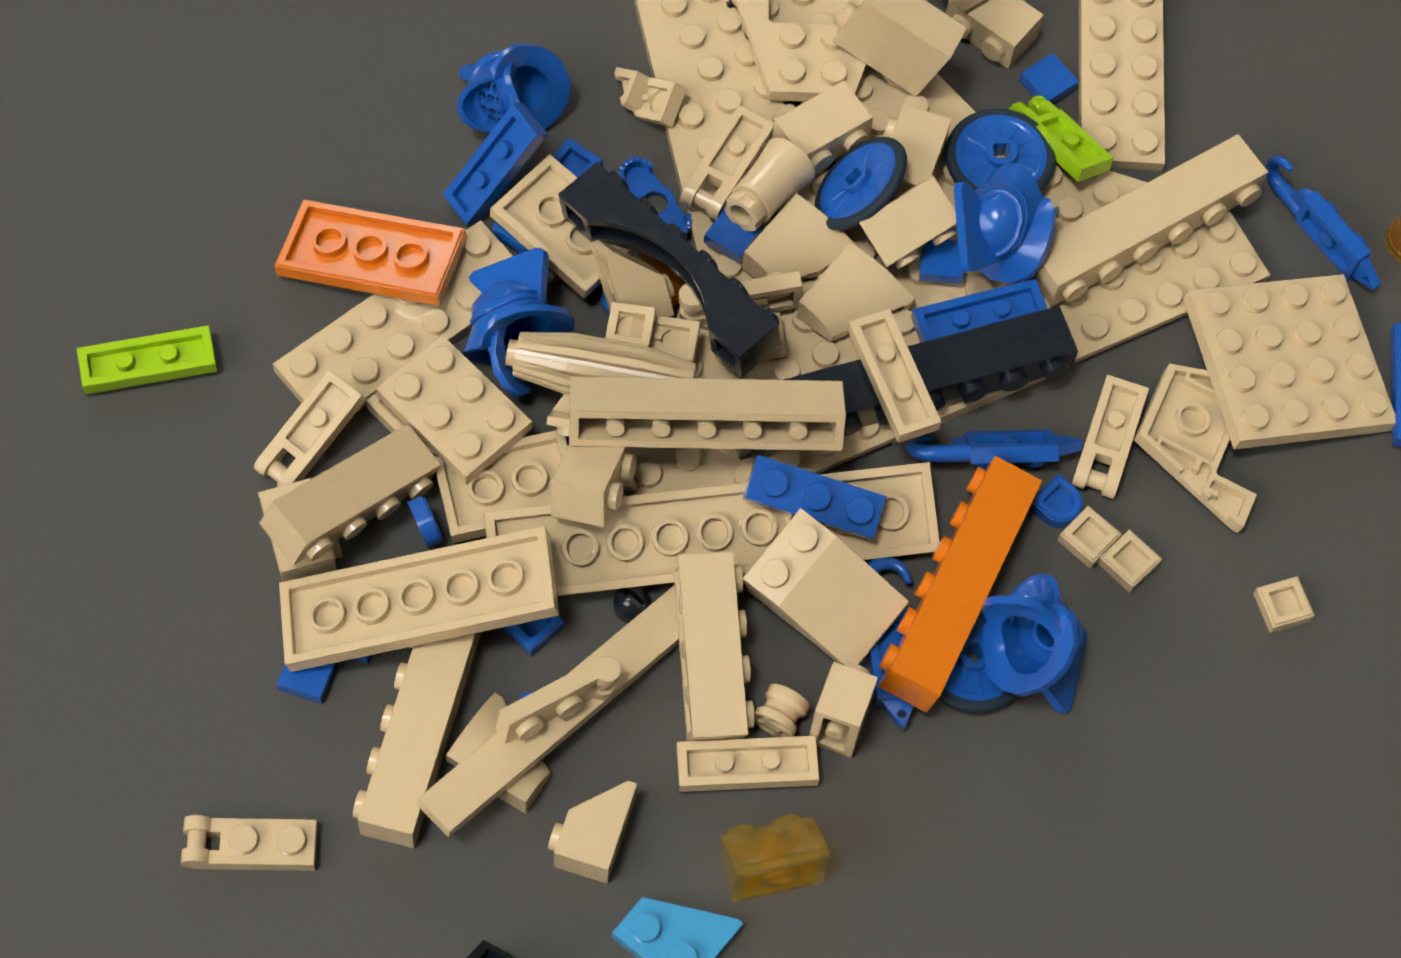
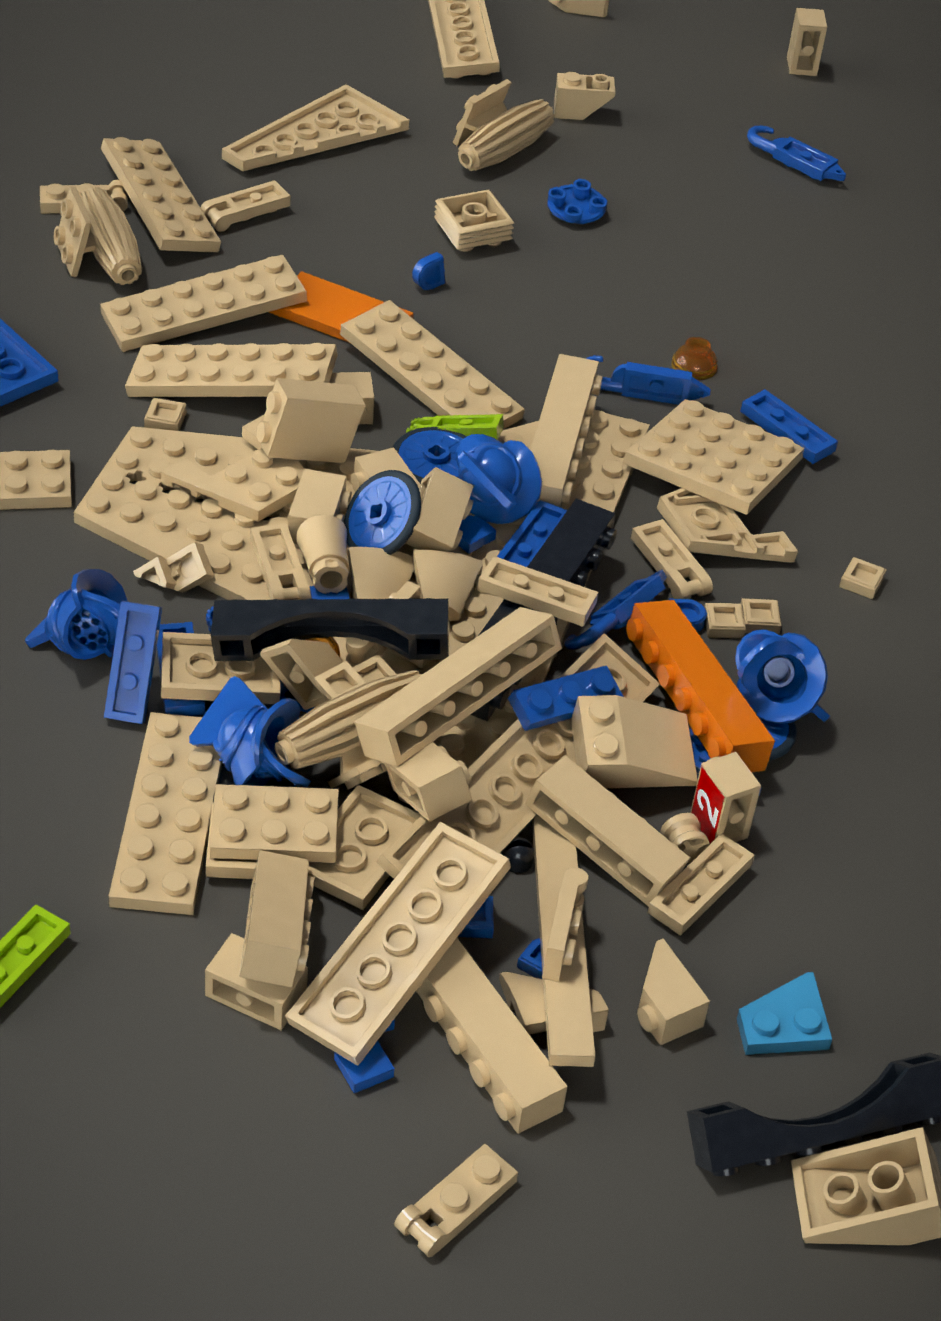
camera: 45 degrees left, 20 degrees down
tan plate [254,369,366,487] -> none
orange tile [274,200,467,306] -> none
blue tile [407,496,443,549] -> none
clear yellow slope [718,814,830,903] -> none
blue tile [1019,53,1079,104] -> none

